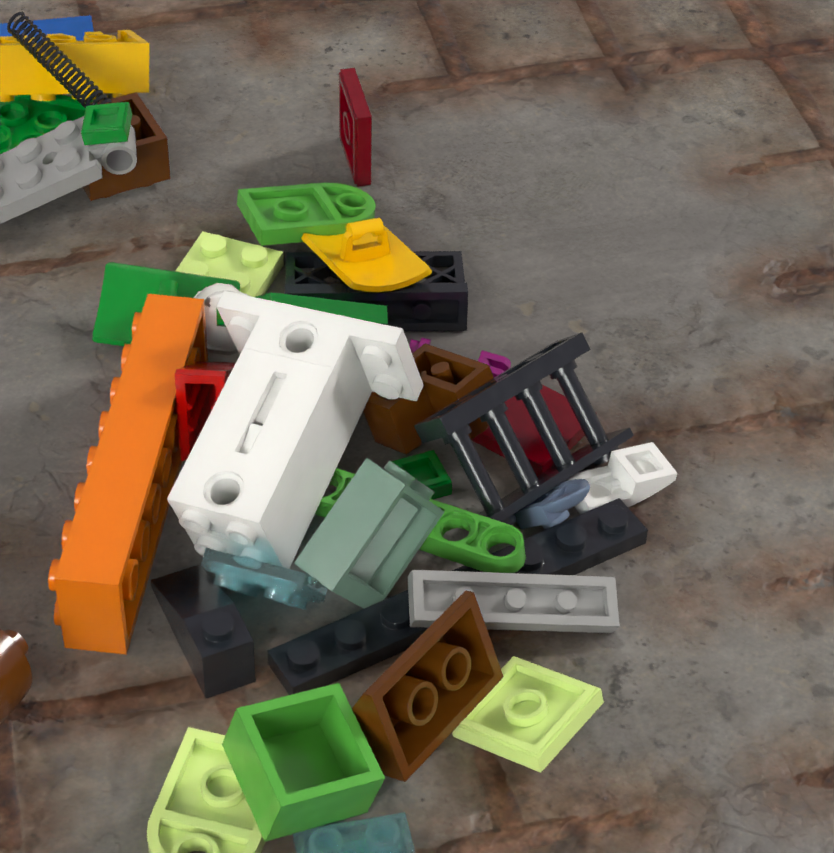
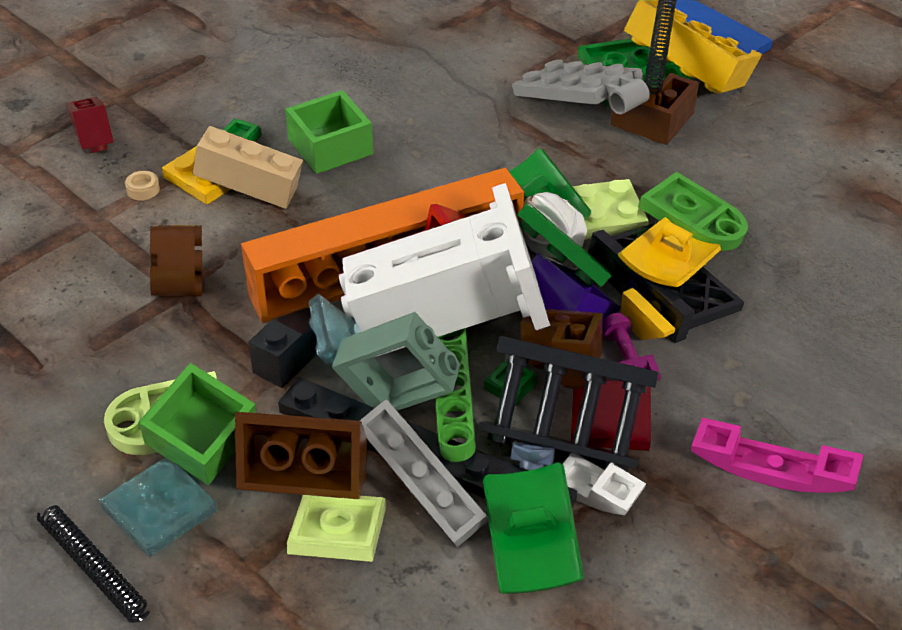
camera: 60 degrees right, 0 degrees up
green tile [81,102,132,145] -> none
dark red tile [339,68,372,187] -> none
none -> green shield [483,462,584,594]
none -> yellow tile [620,288,675,340]
none -> dark pink slope [691,417,864,493]

